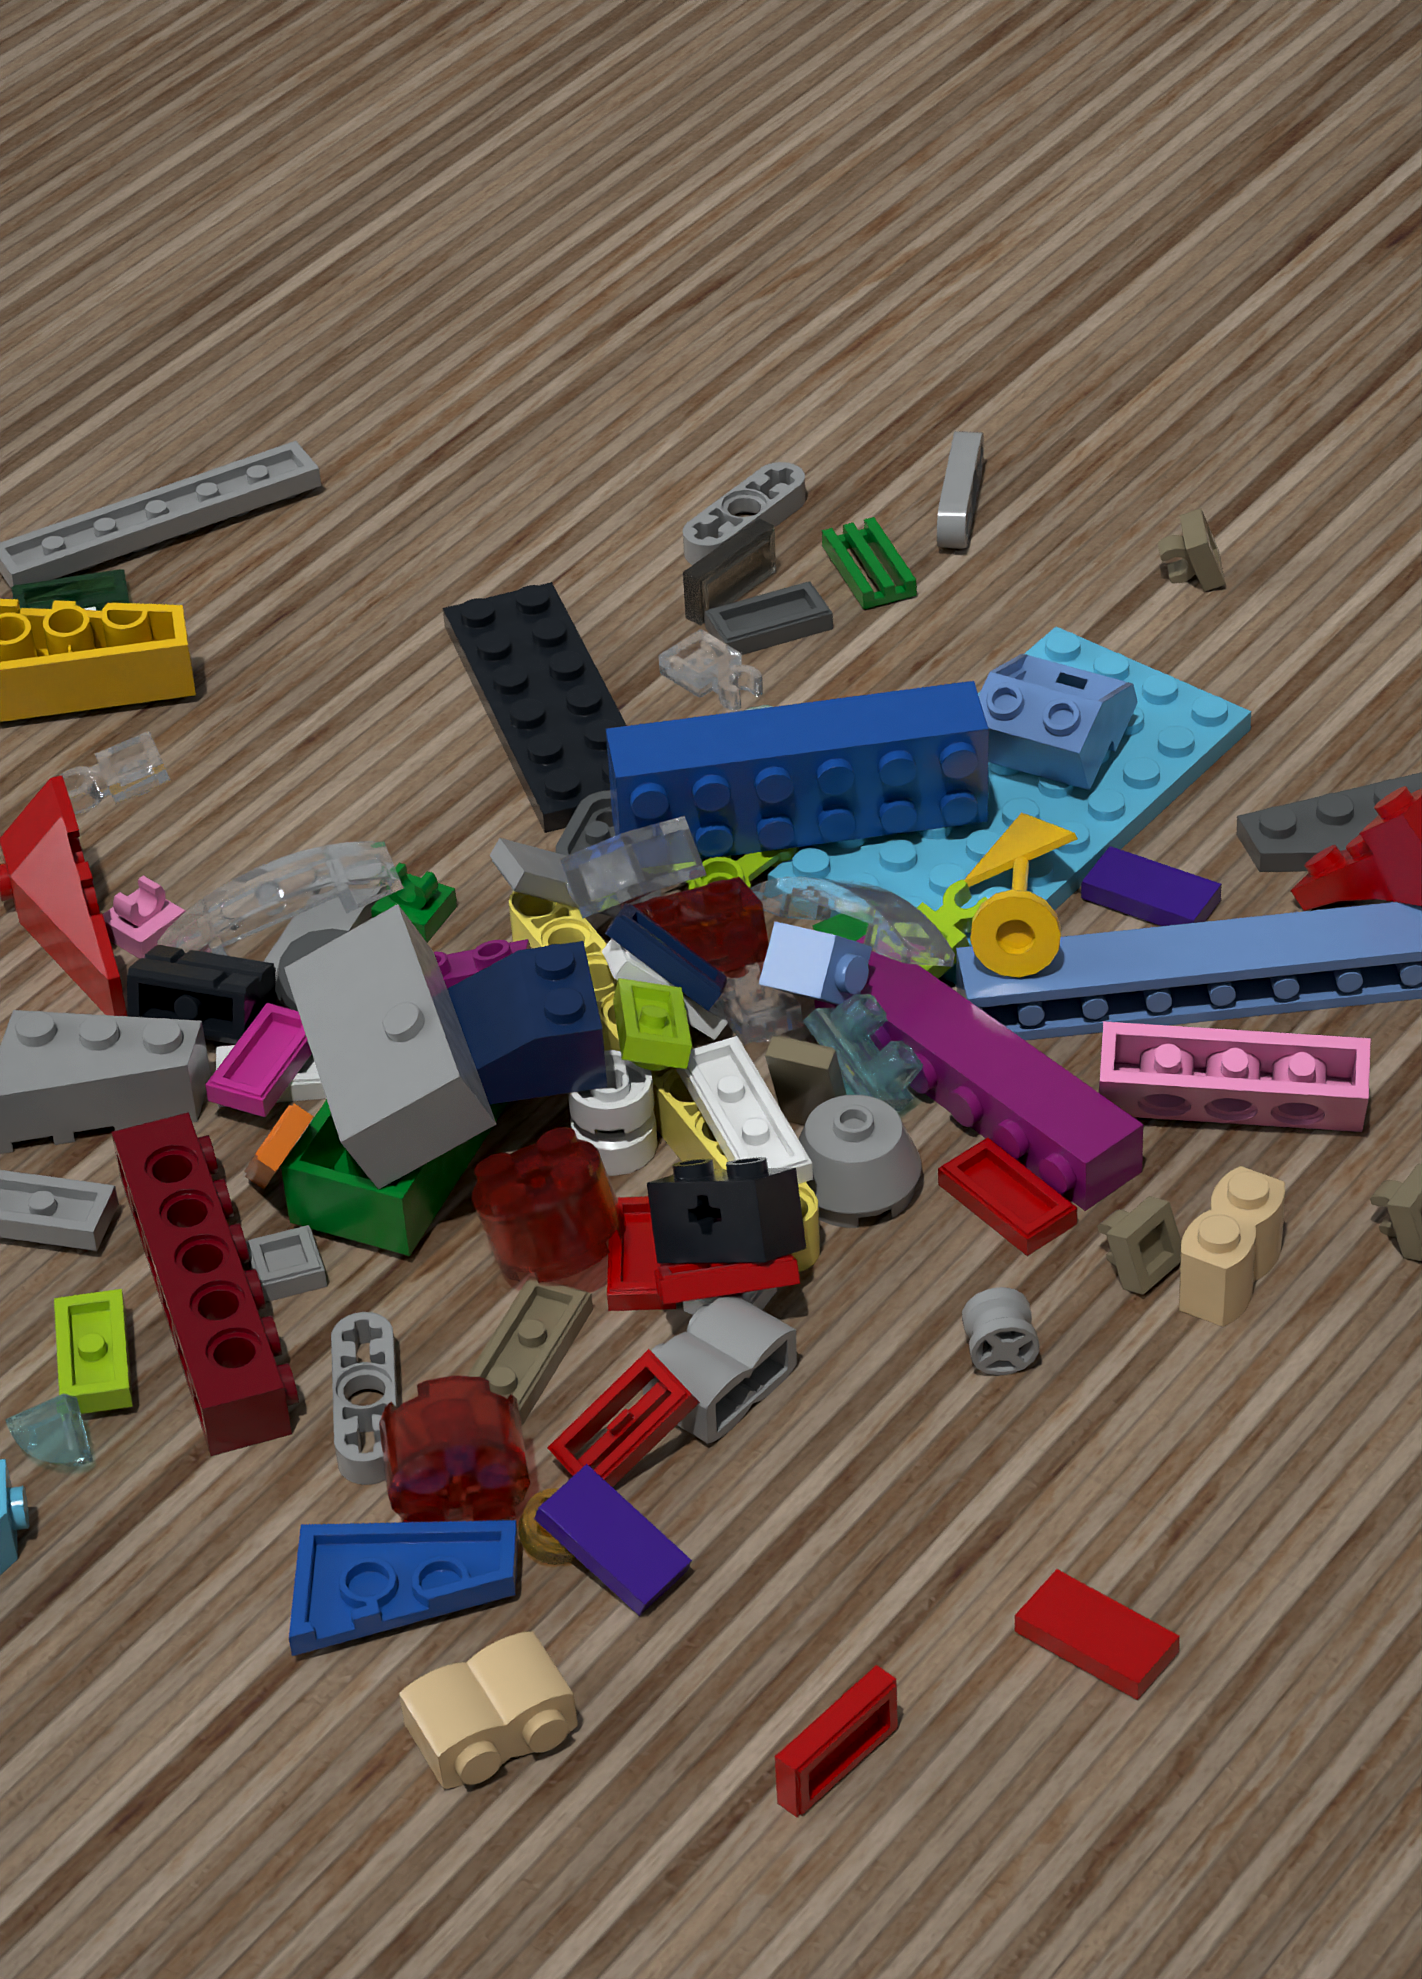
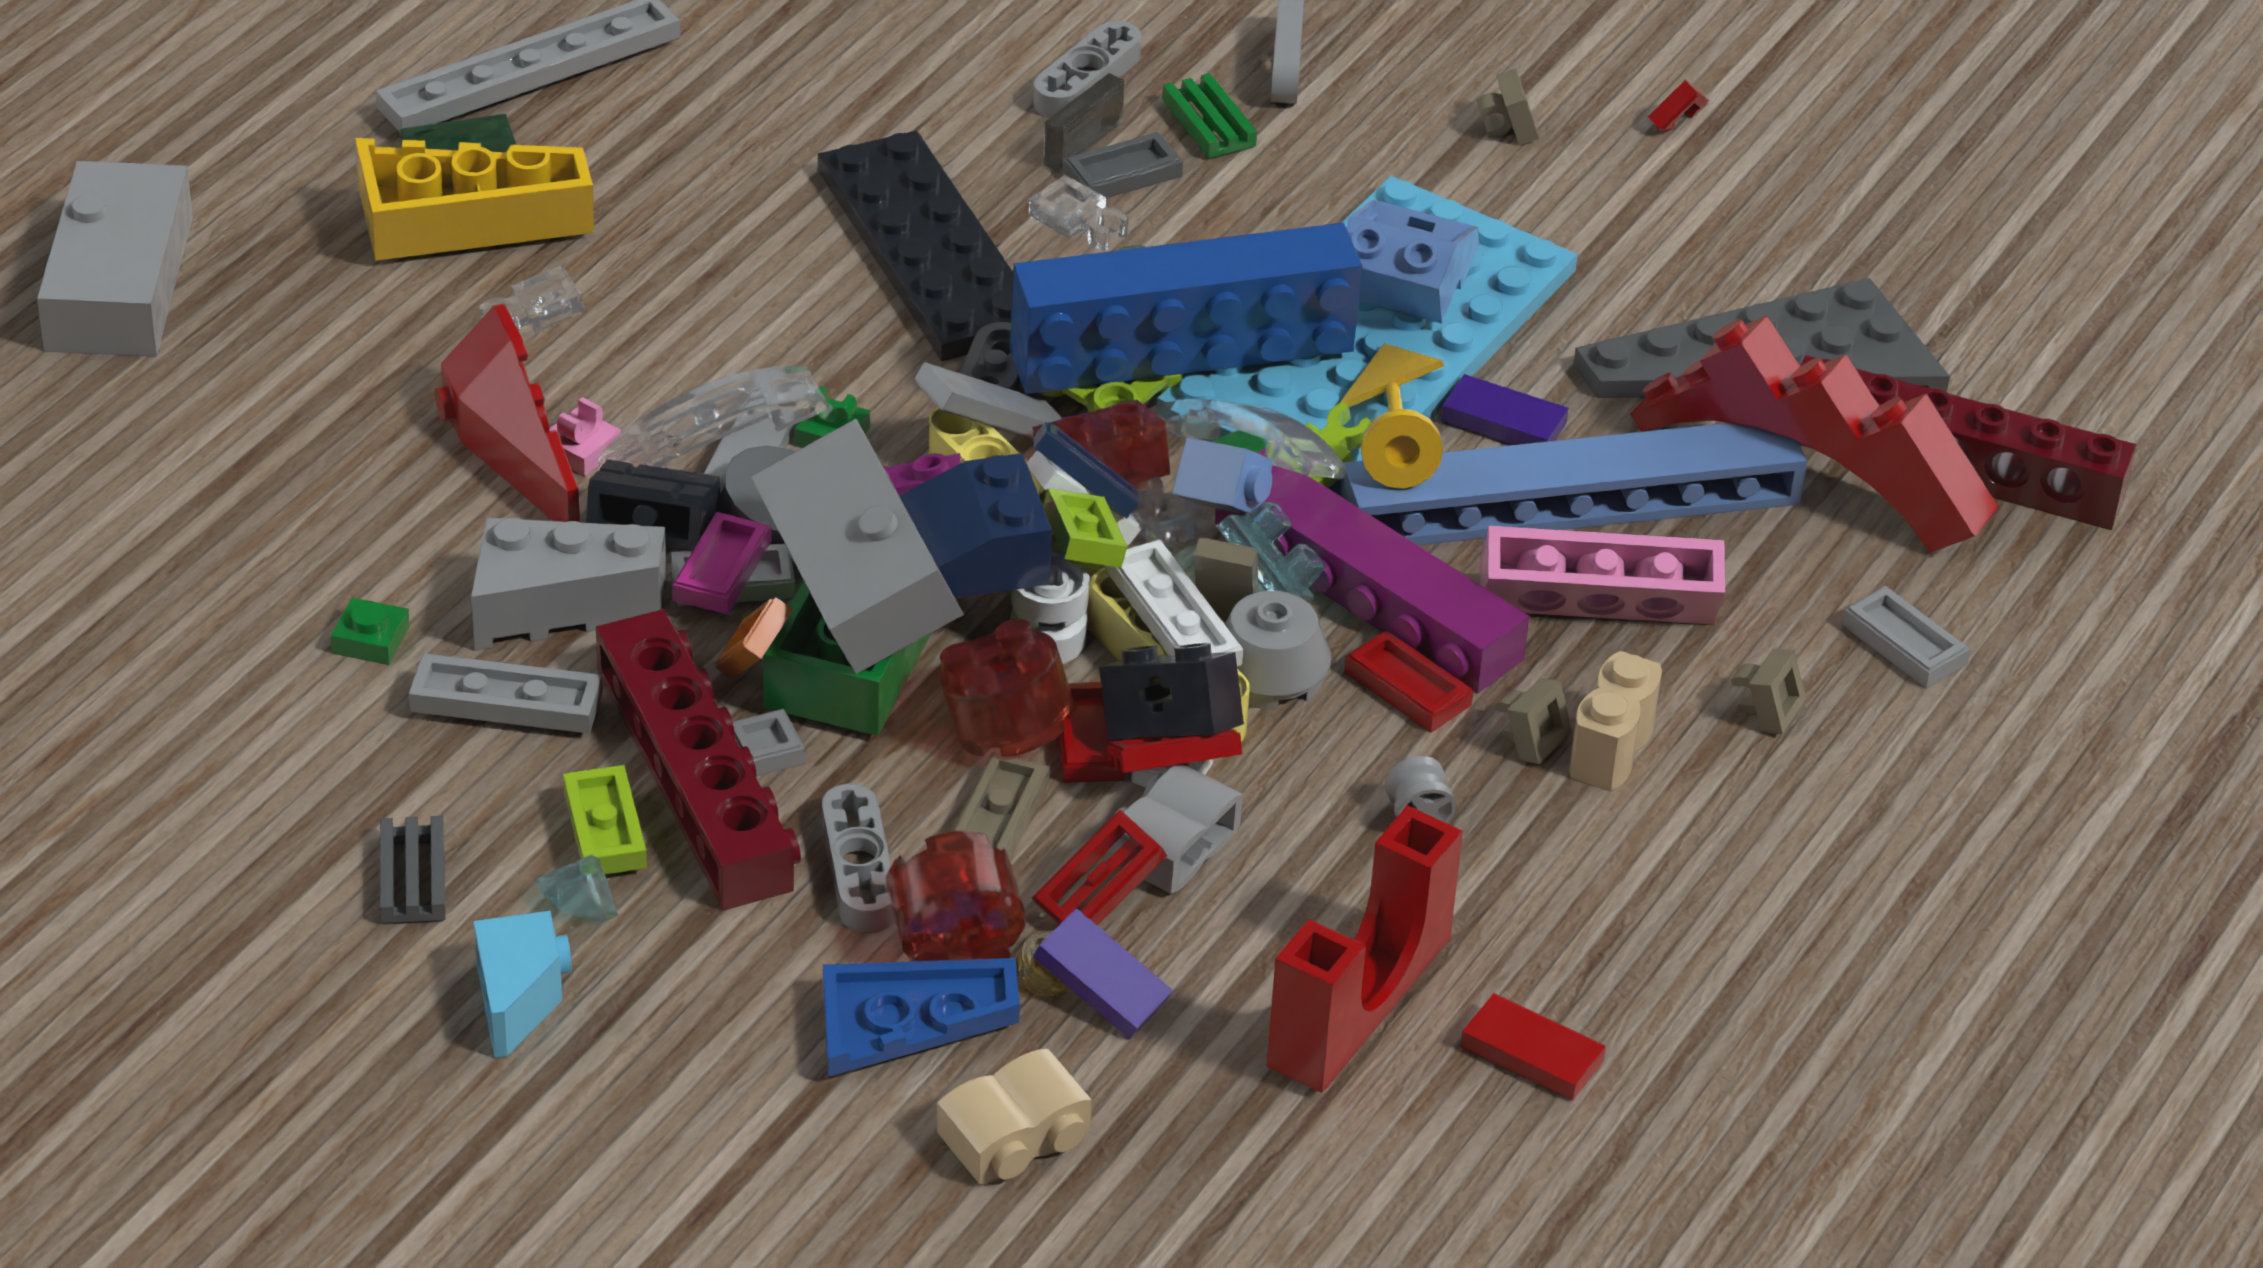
camera: 10 degrees left, 0 degrees up
clear brick [560,816,707,919] -> none
red tile [775,1665,898,1817] -> none
none -> red arch [1266,805,1463,1093]
none -> red tile [1648,80,1709,131]

